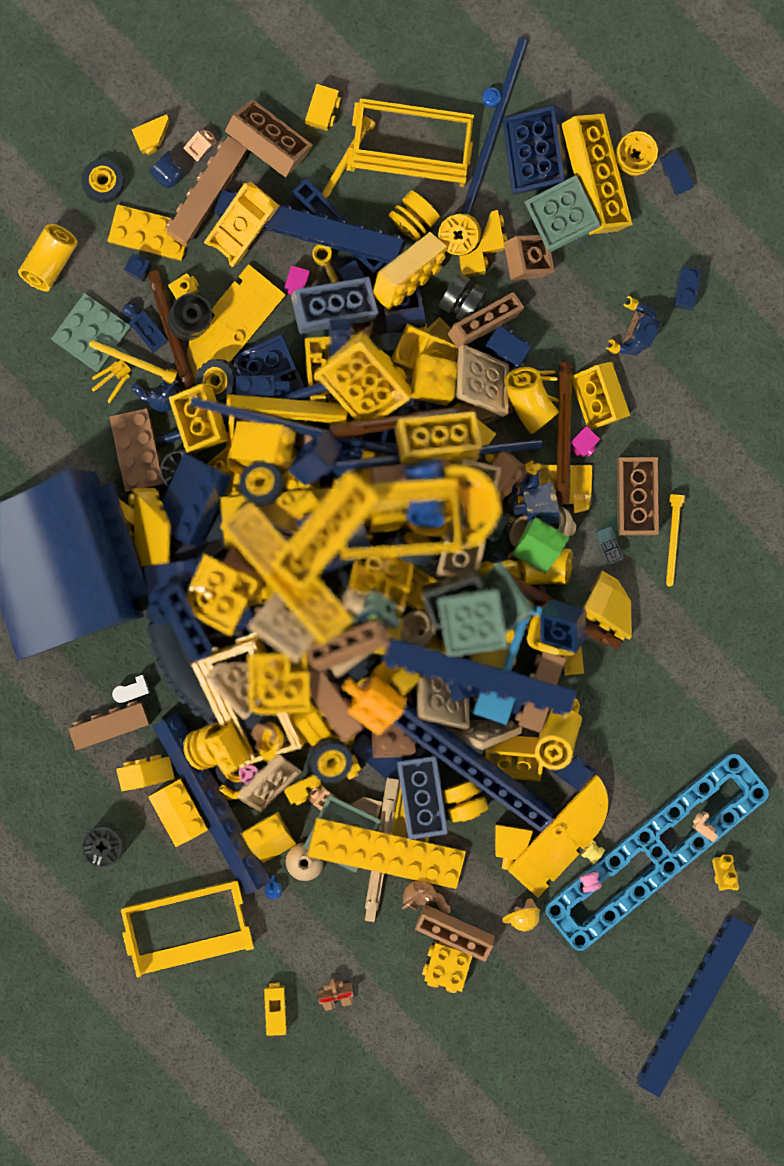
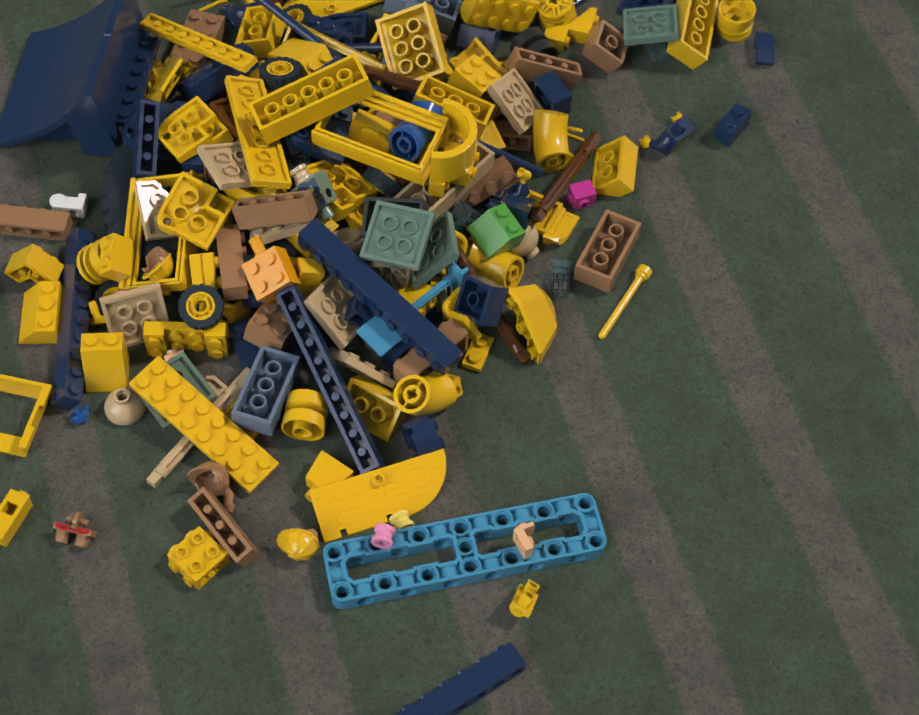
camera: 25 degrees right, 30 degrees down
none -> yellow tile [139,13,258,73]

